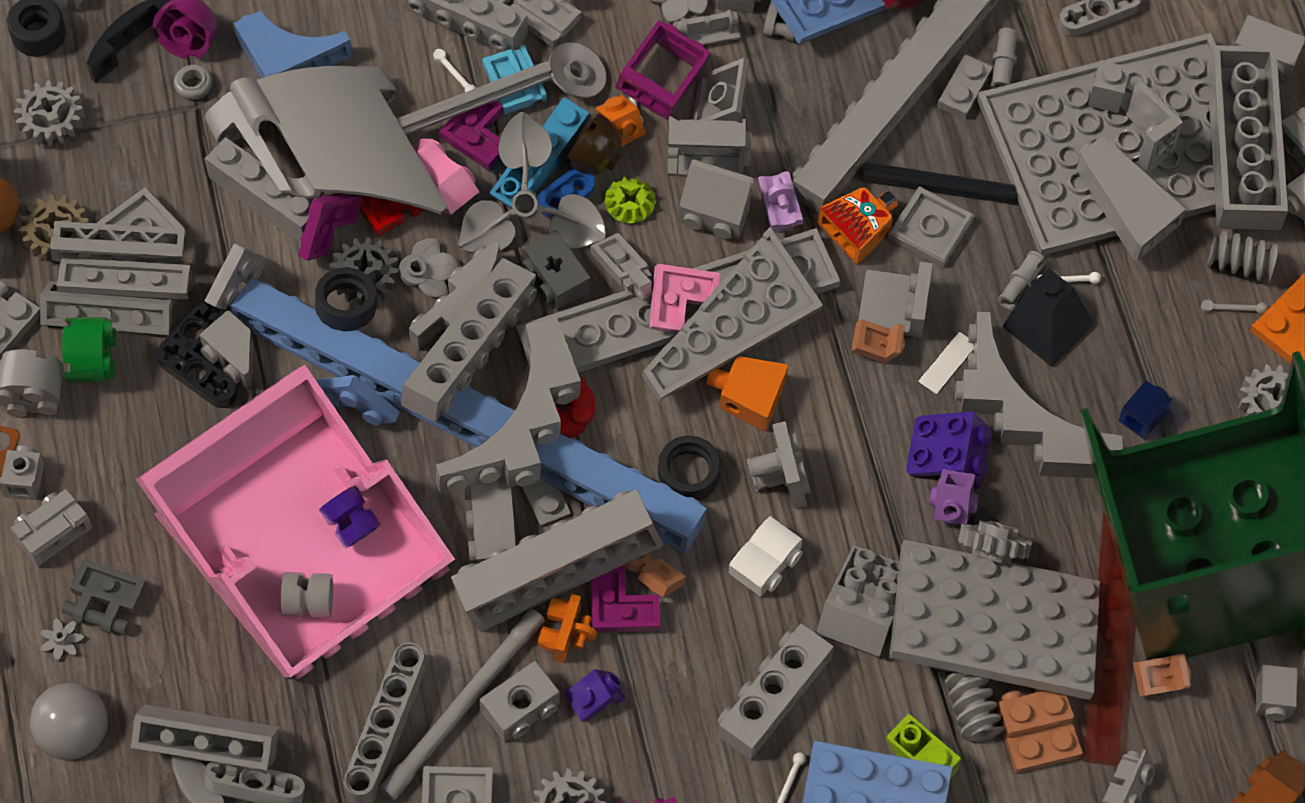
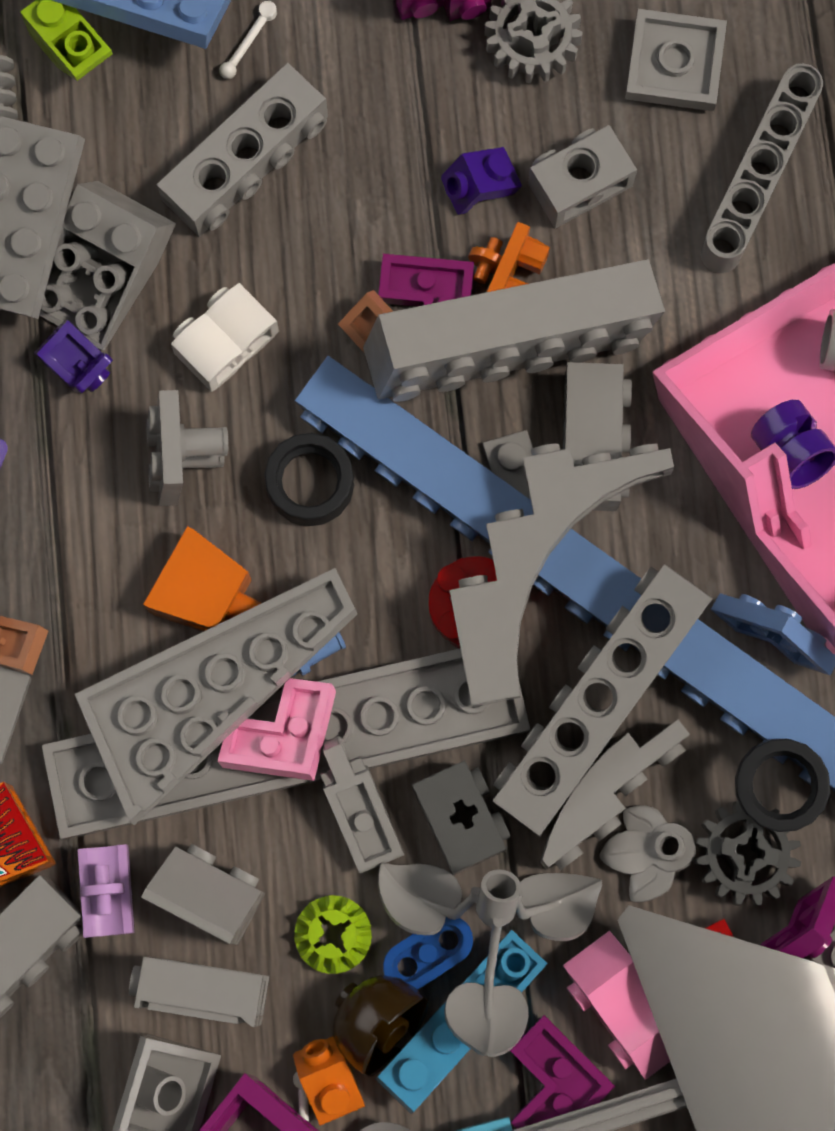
camera: 170 degrees left, 15 degrees up
light grey piece [379,608,545,801] -> none
none -> dark purple bracket [33,320,113,393]

